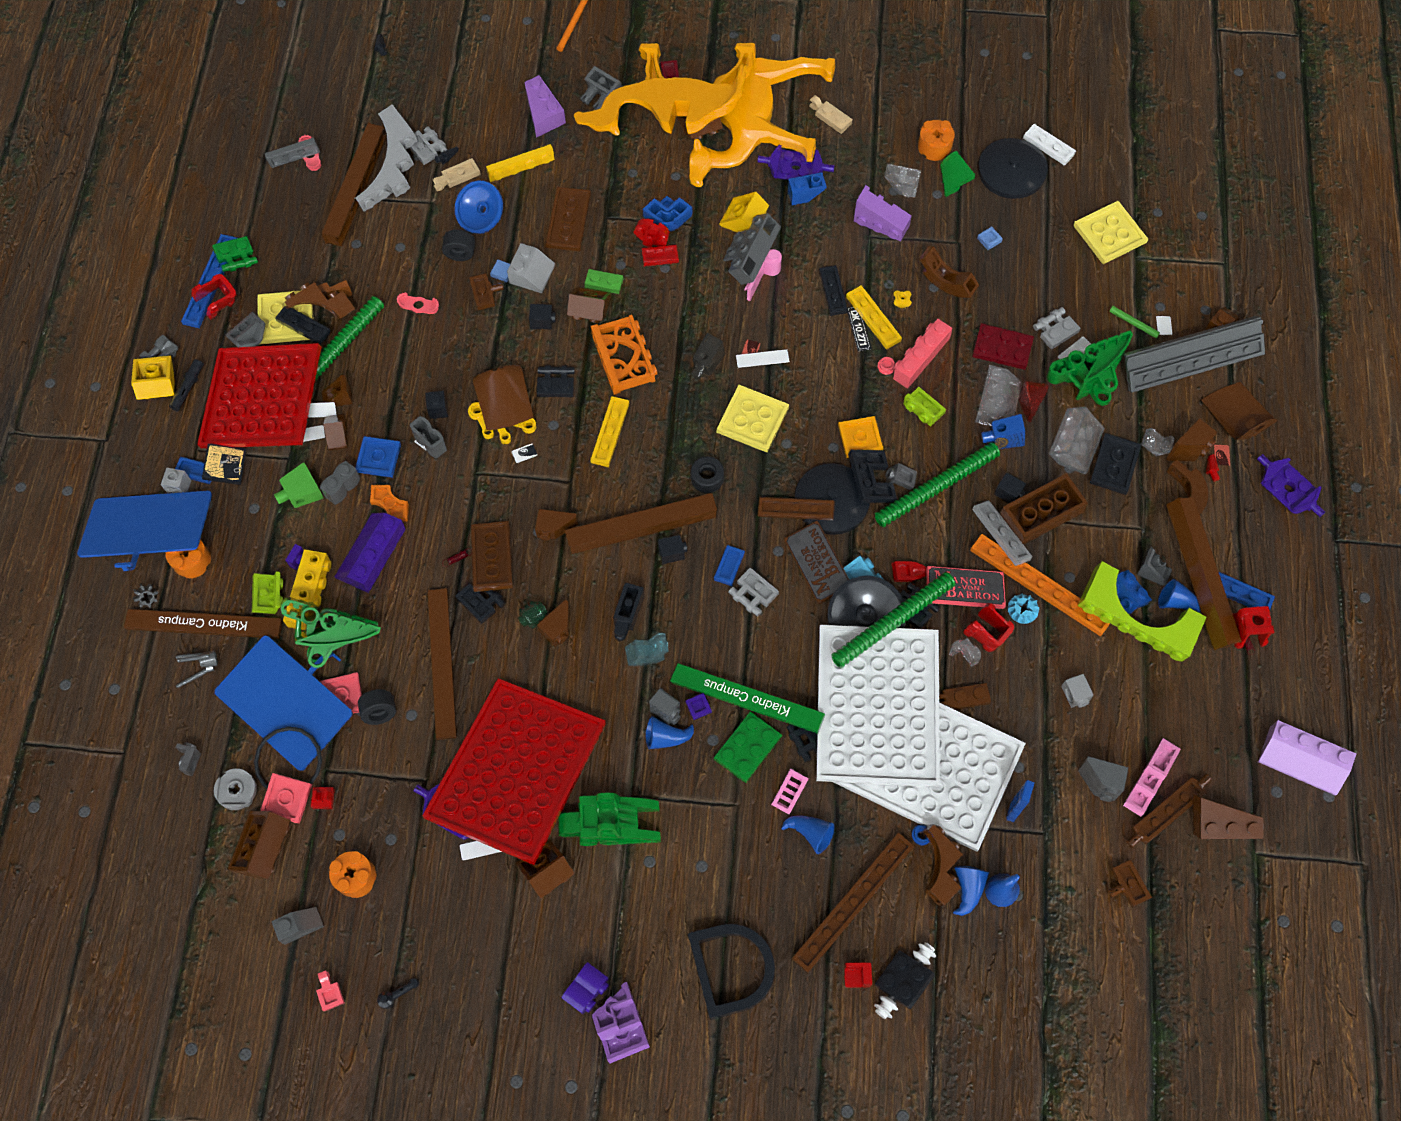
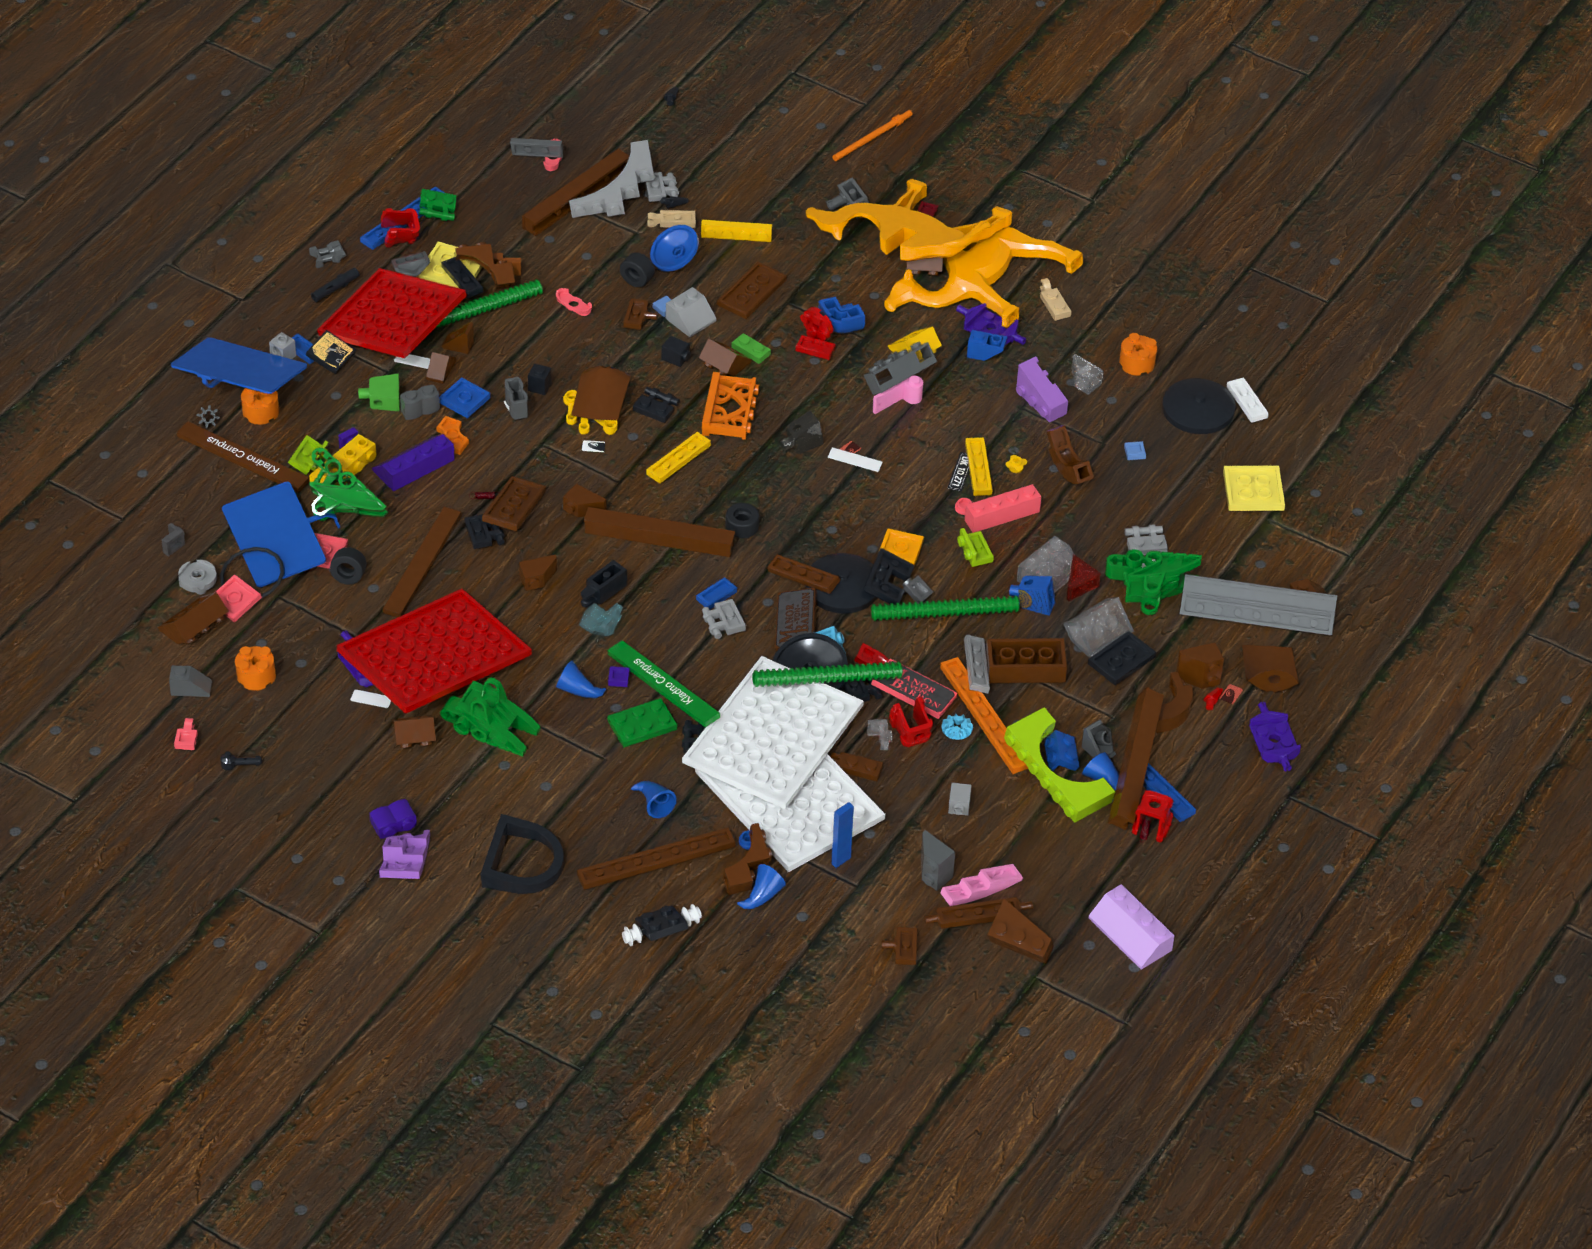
camera: 25 degrees right, 20 degrees down
yellow slope [131,355,175,400] -> none
dark grey plant [176,650,218,688] -> none
white sticker [308,402,336,418] -> none
red tile [311,787,335,809] -> none
clear green head [518,600,548,629] -> none
medium lavender wedge [524,75,566,138] -> none
dark grey brick [649,688,681,726] -> none
black brick [658,535,688,564] -> none
light yellow plate [717,385,789,453] -> none
bright pink slope [771,769,808,814] -> none
black tile [819,265,848,316] -> none
red panel [844,963,872,988] -> none
green slope [940,151,975,197] -> none
dark red plate [972,323,1034,370] -> none
blue hat [985,874,1020,907] -> none
black brick [994,472,1026,503] -> none
bright green bar [1109,306,1160,339] -> none
clear bracket [1141,428,1175,456] -> none
white sticker [1156,316,1172,335] -> none

